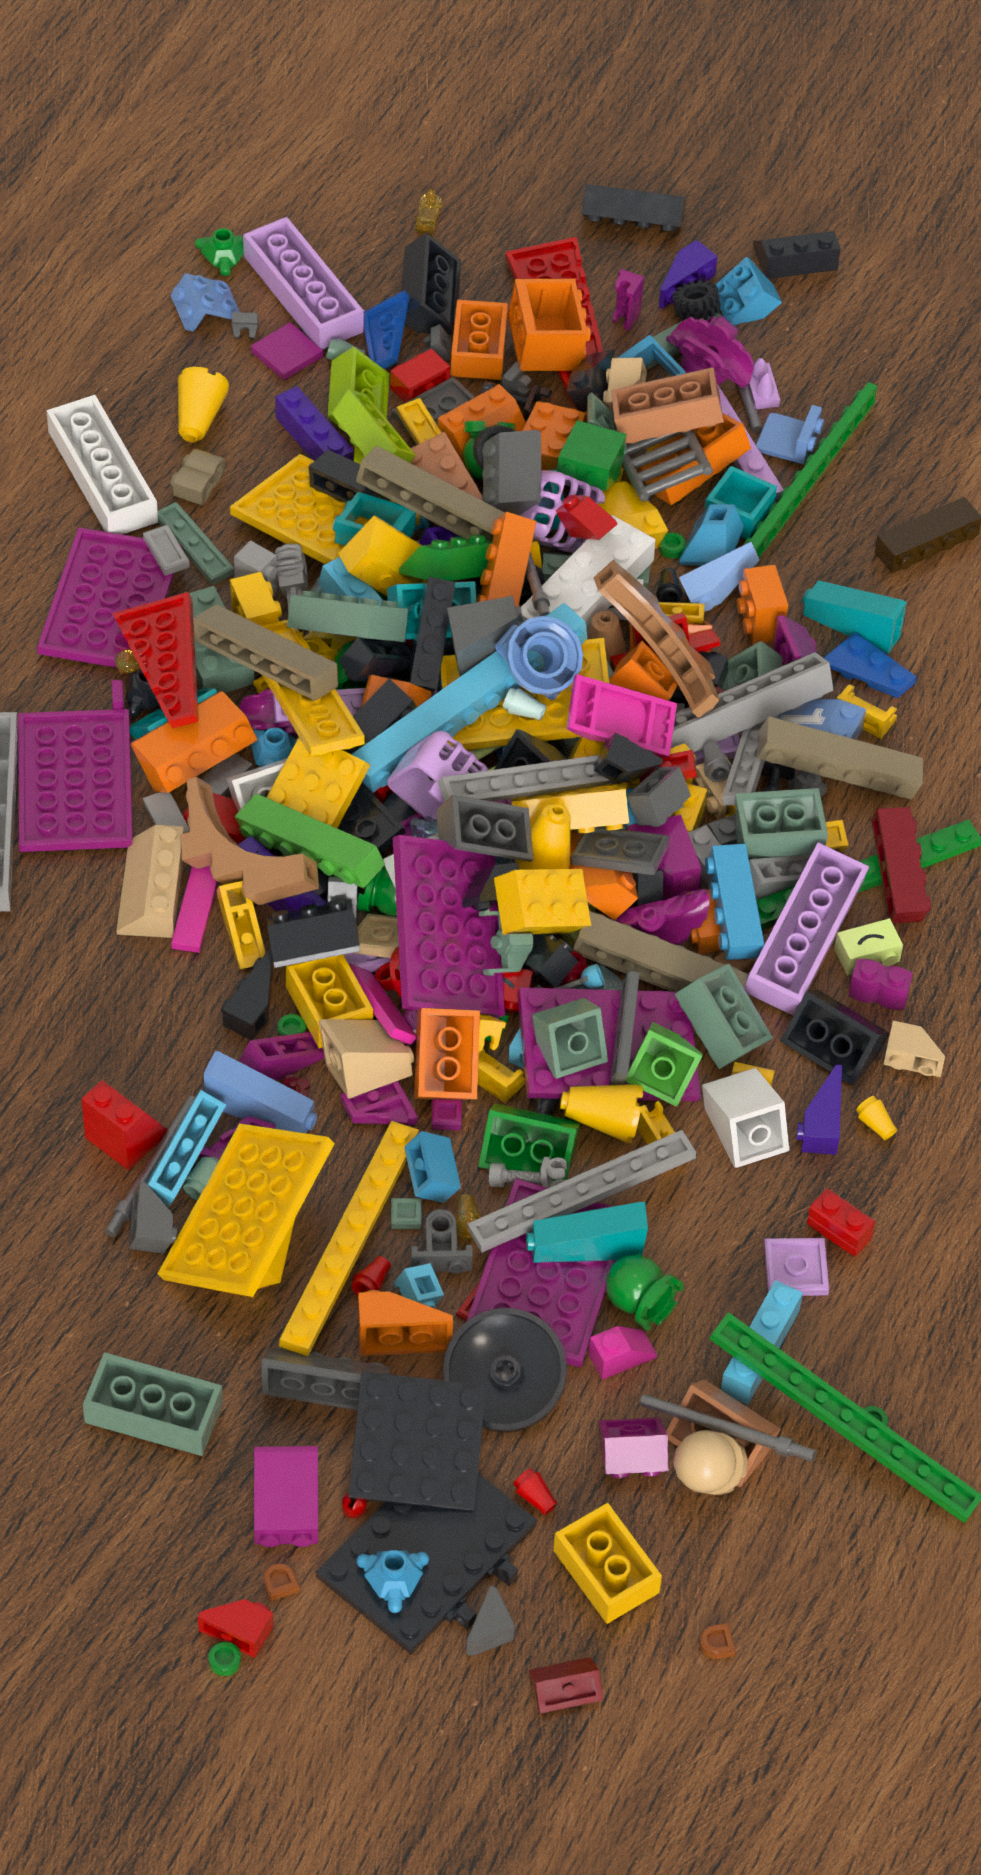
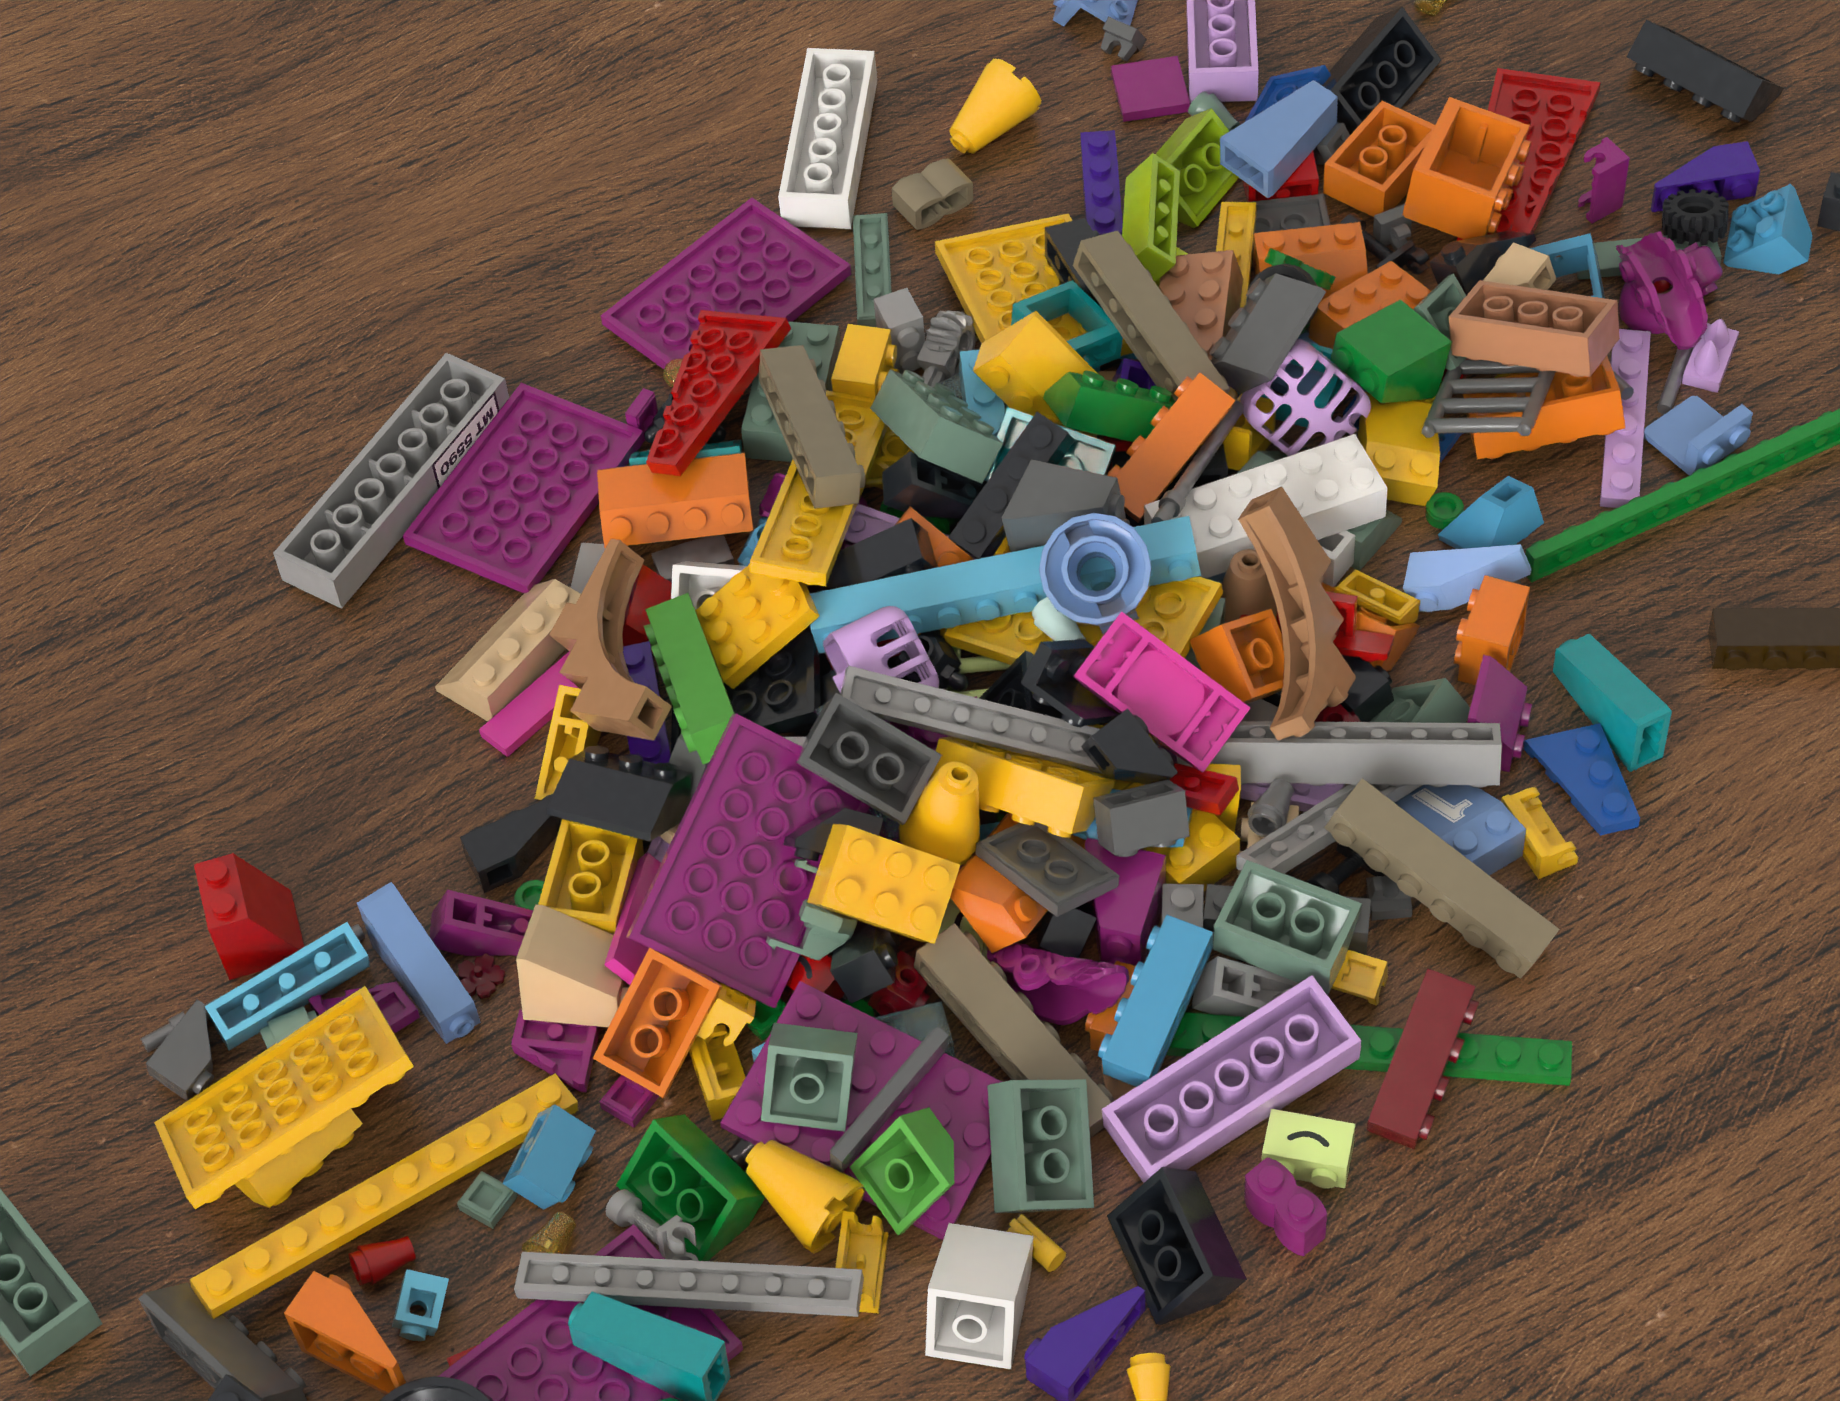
camera: 40 degrees right, 0 degrees up
light grey tile [143,525,189,576] -> none
dark grey pin [411,1209,473,1273] -> none
red slope [555,494,618,540] -> none
medium azure hinge [556,964,605,989] -> none
black cone [656,568,683,603] -> none
teal piece [705,466,777,539] -> none
tan slope [884,1021,945,1077] -> none
none -> black bracket [1021,639,1120,727]
none -> medium blue slope [1220,80,1338,198]

